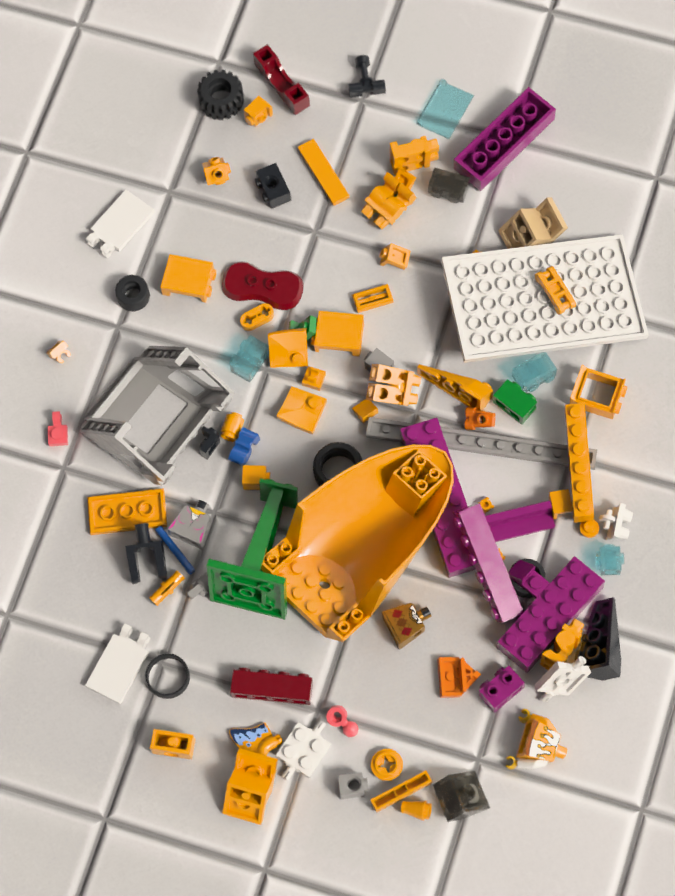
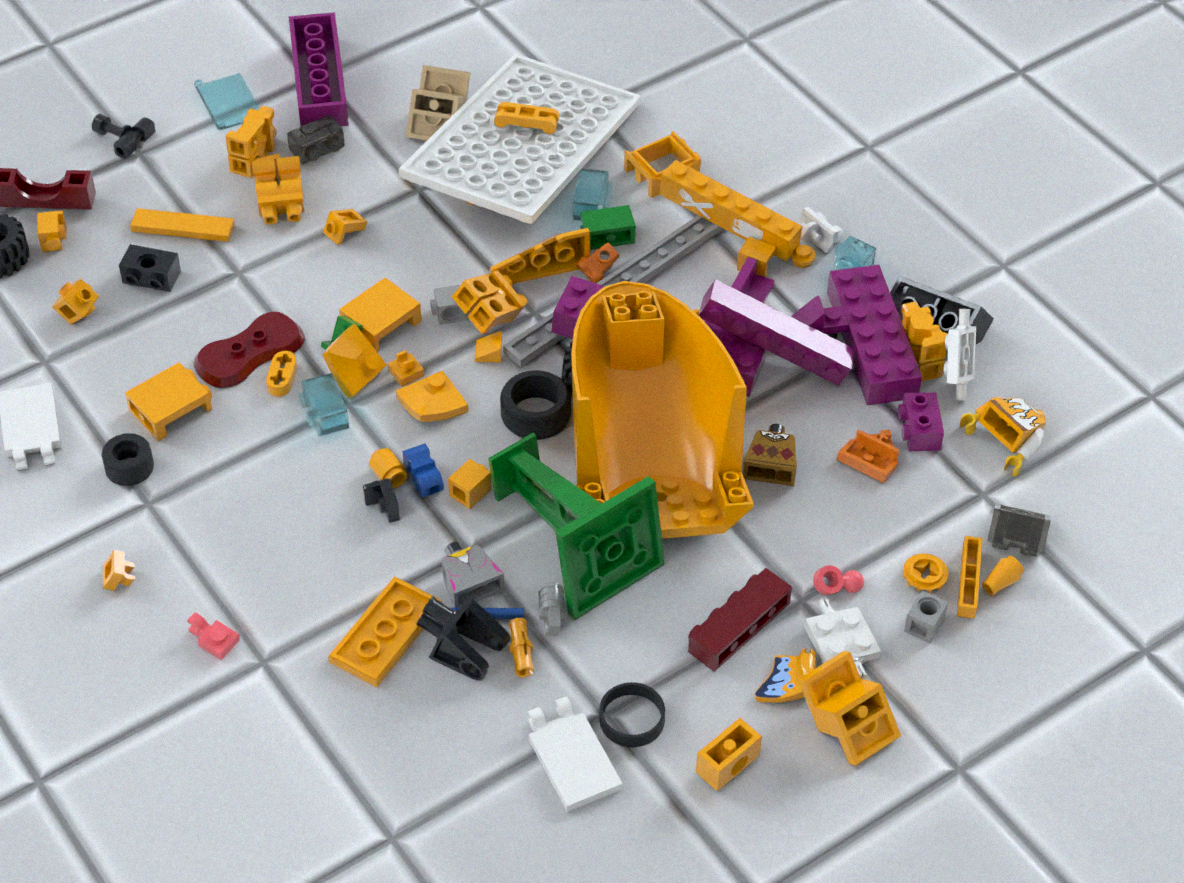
camera: 60 degrees left, 20 degrees down
light grey piece [80,346,235,485] -> none
light orange tile [352,284,394,313] -> none

